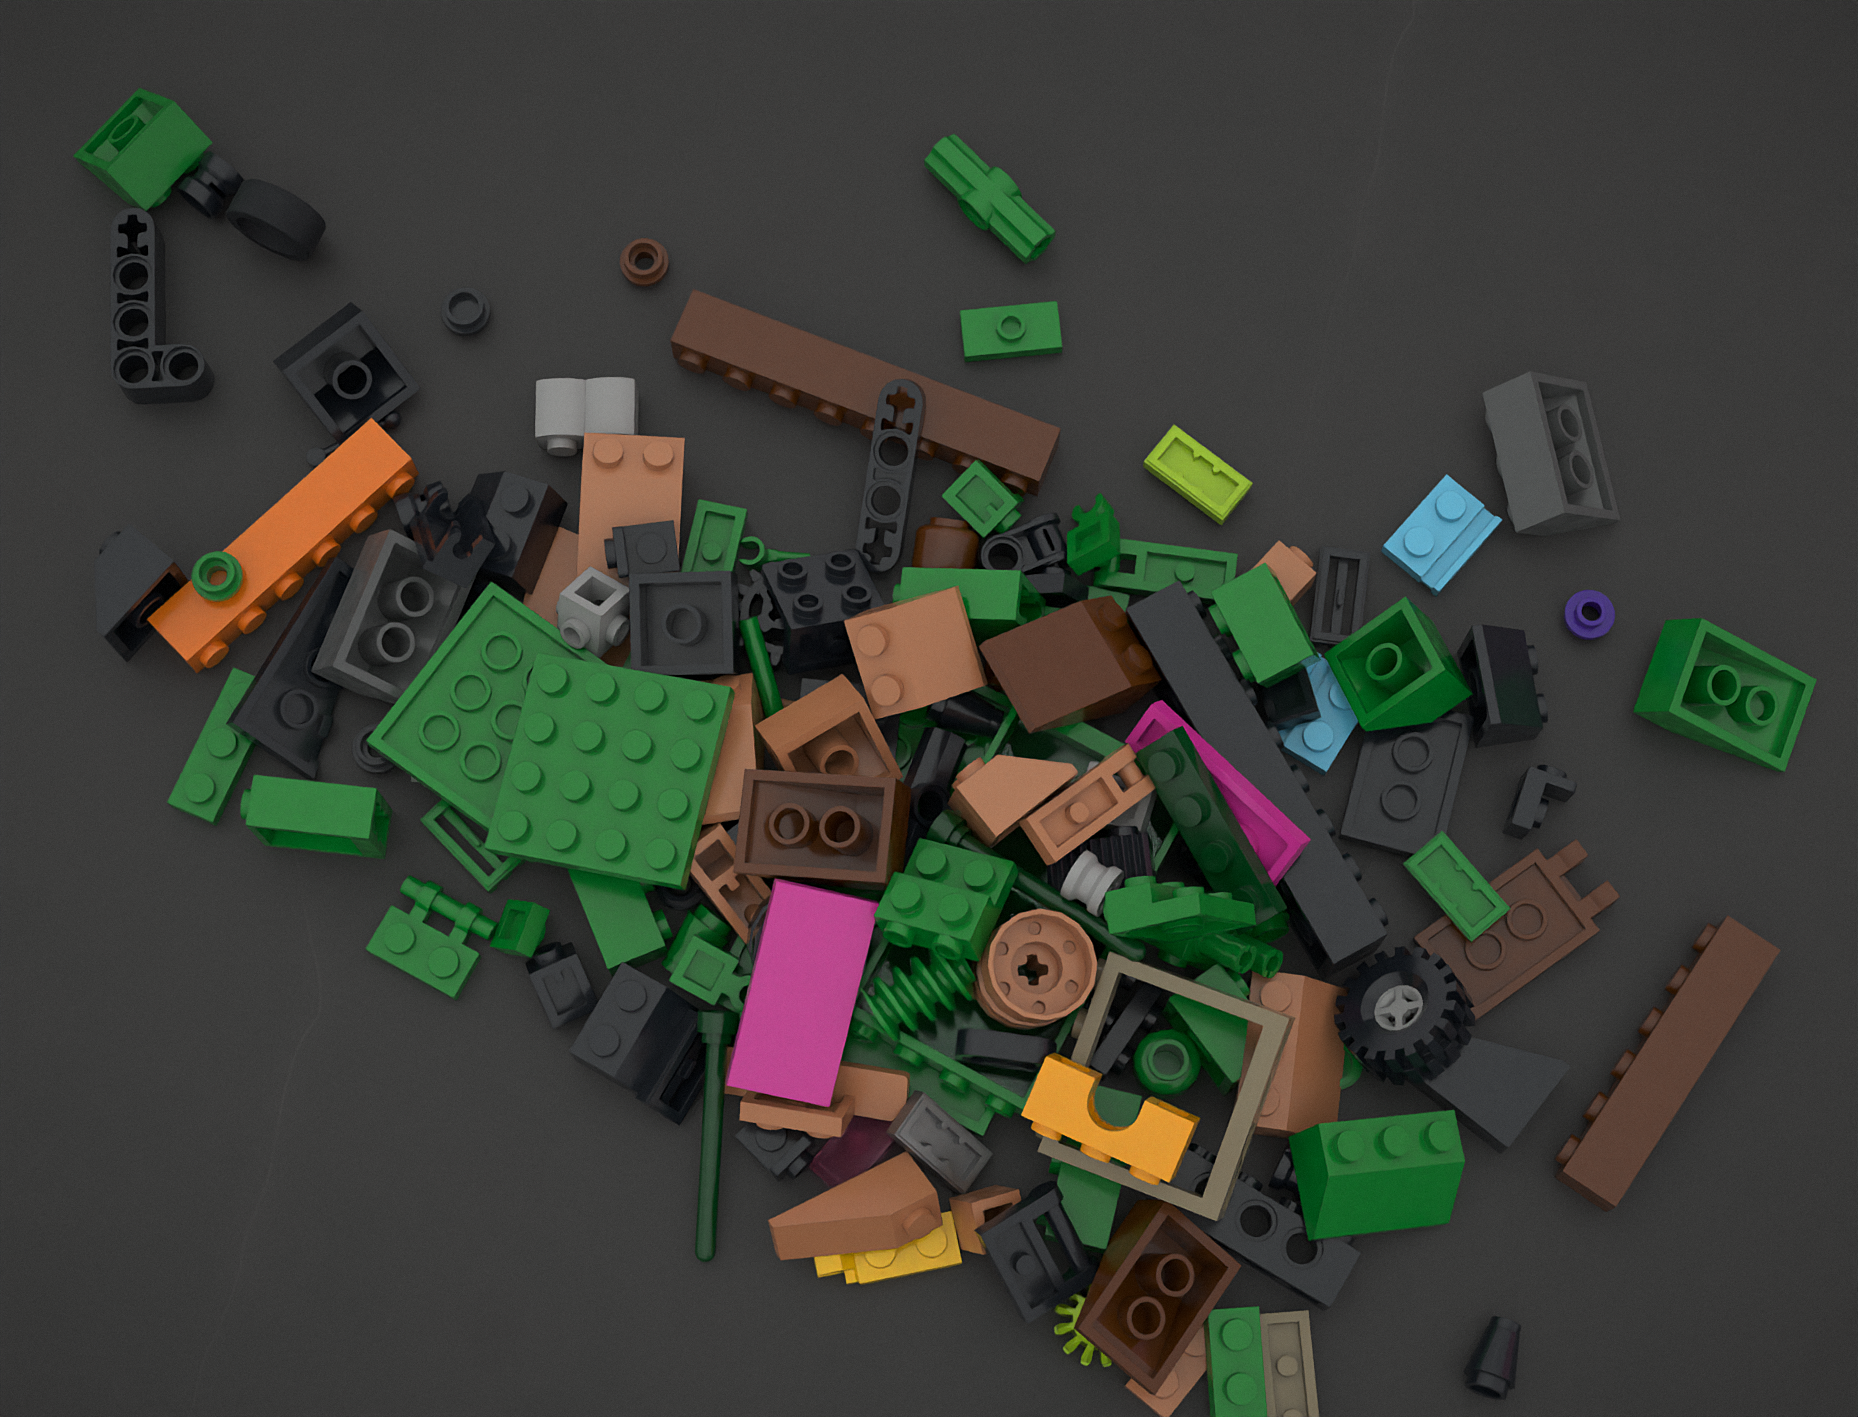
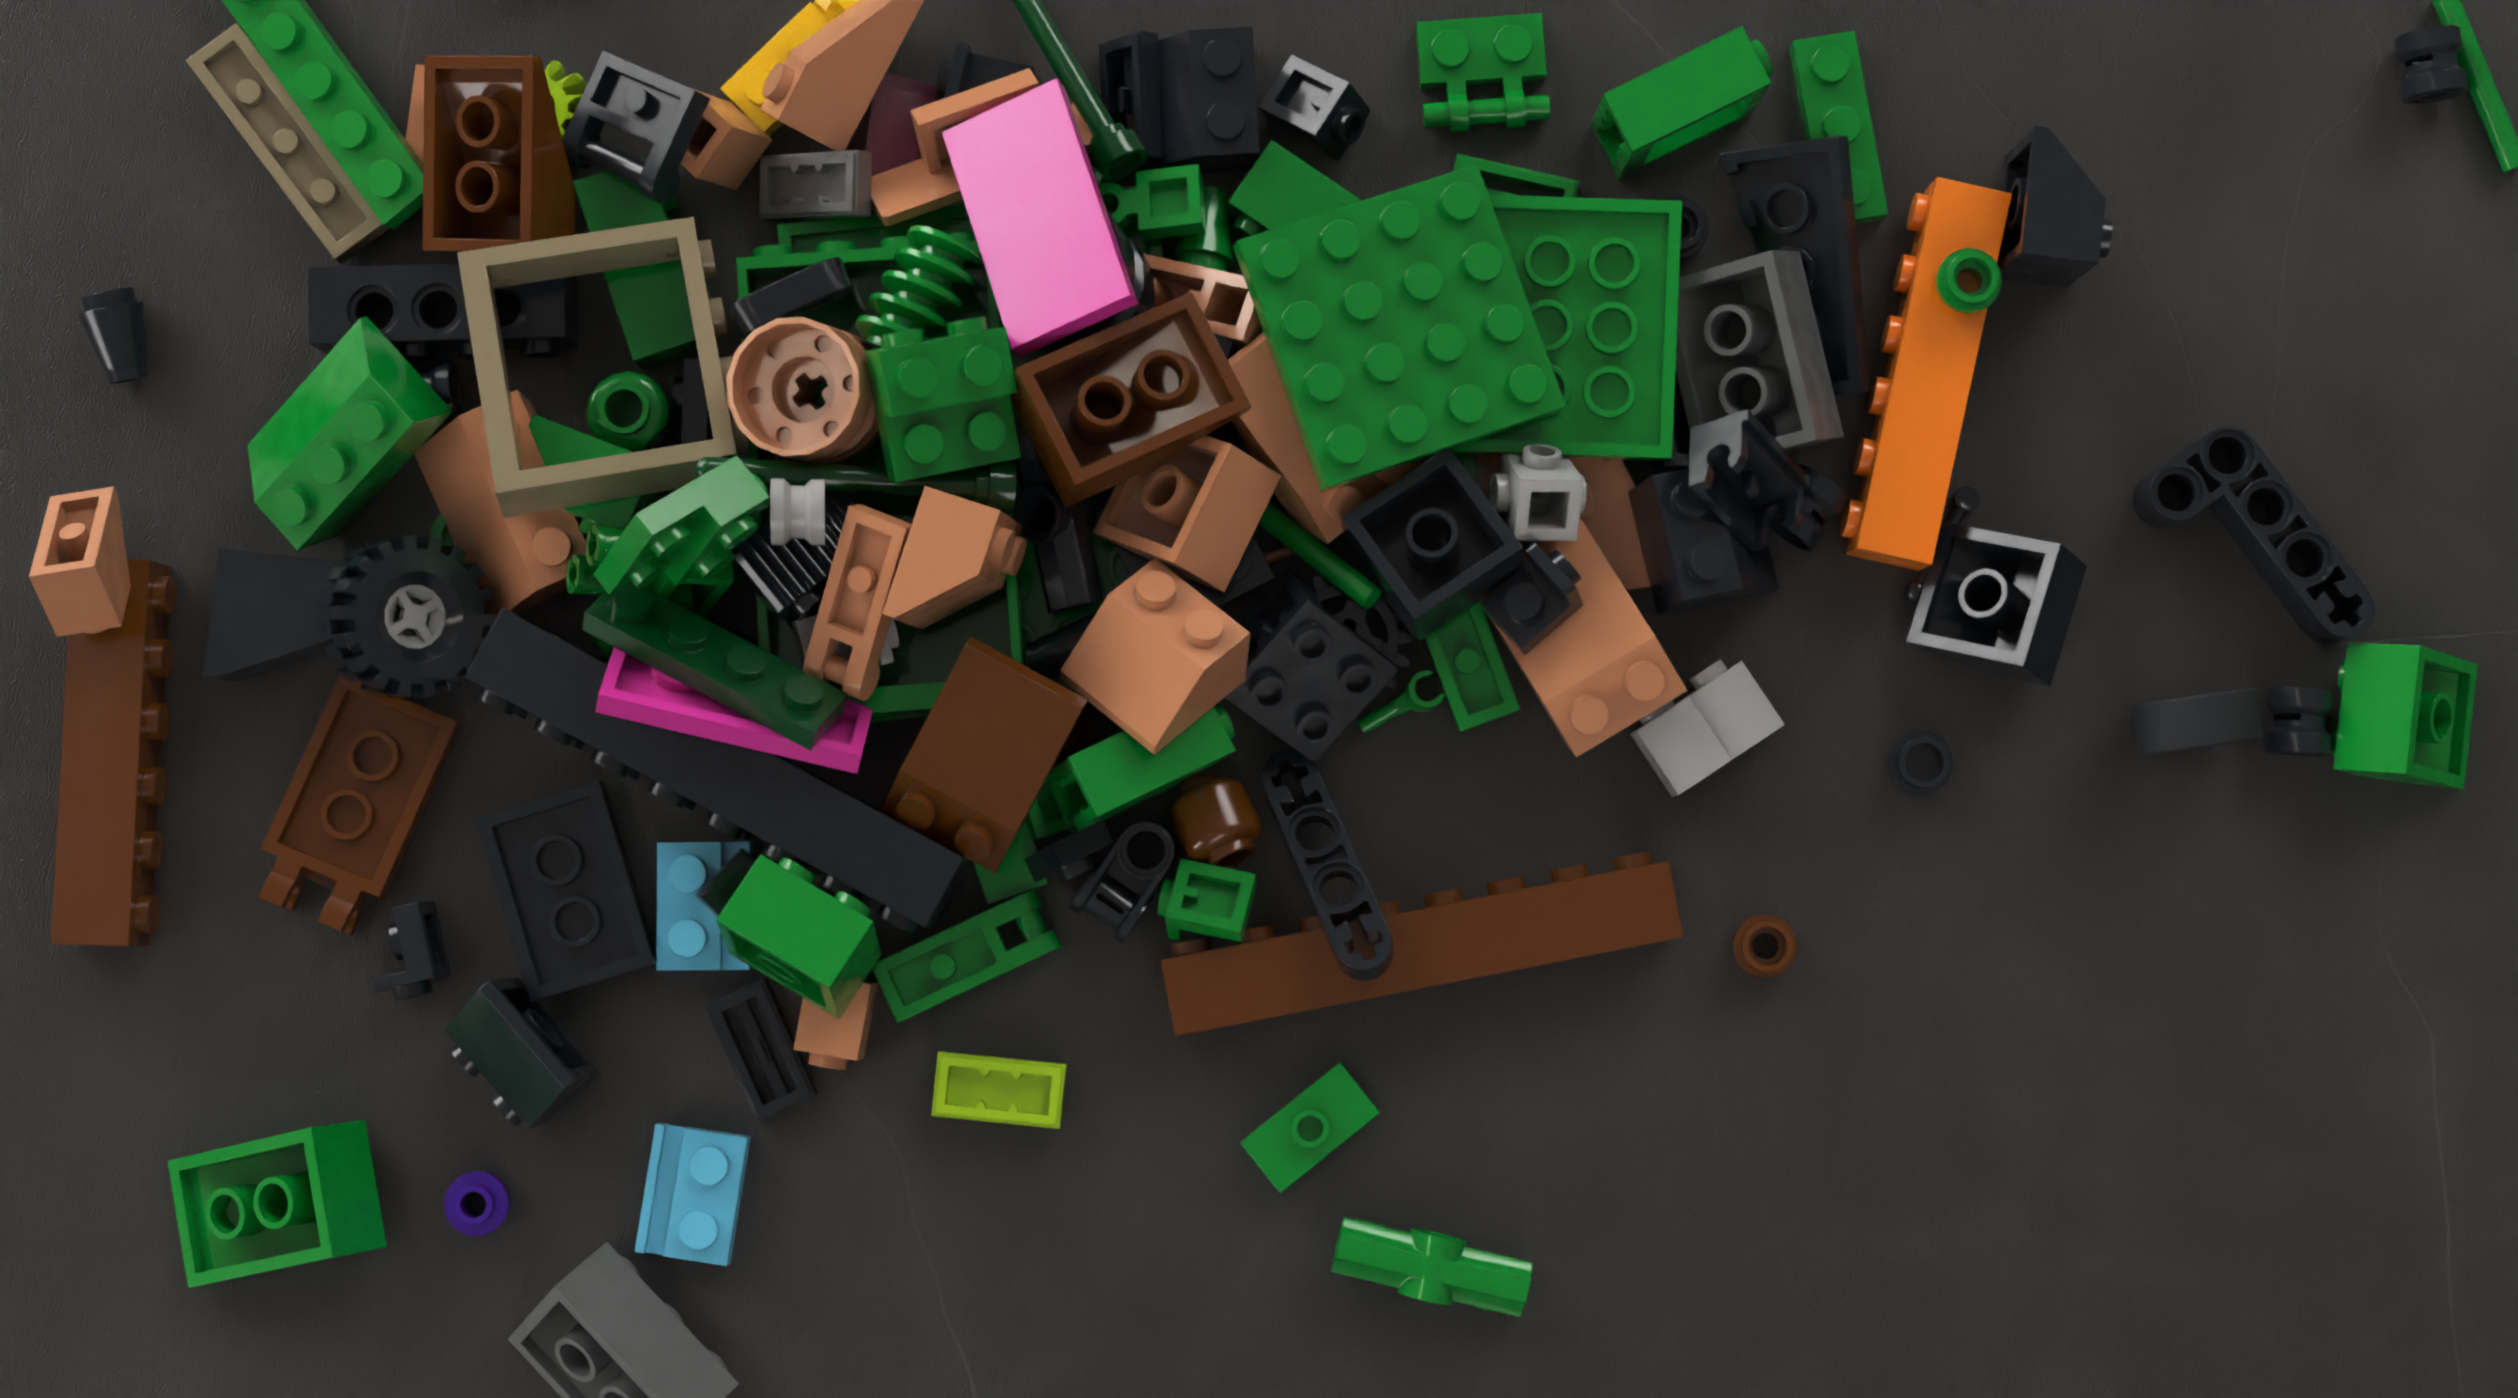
camera: 145 degrees right, 10 degrees up
green plate [490,899,550,958] -> none
light orange arch [1021,1052,1200,1185] -> none
green plate [1067,493,1120,576] -> none
green slope [1324,596,1473,732] -> none
green plate [1403,831,1511,943] -> none
none -> nougat slope [29,486,131,637]

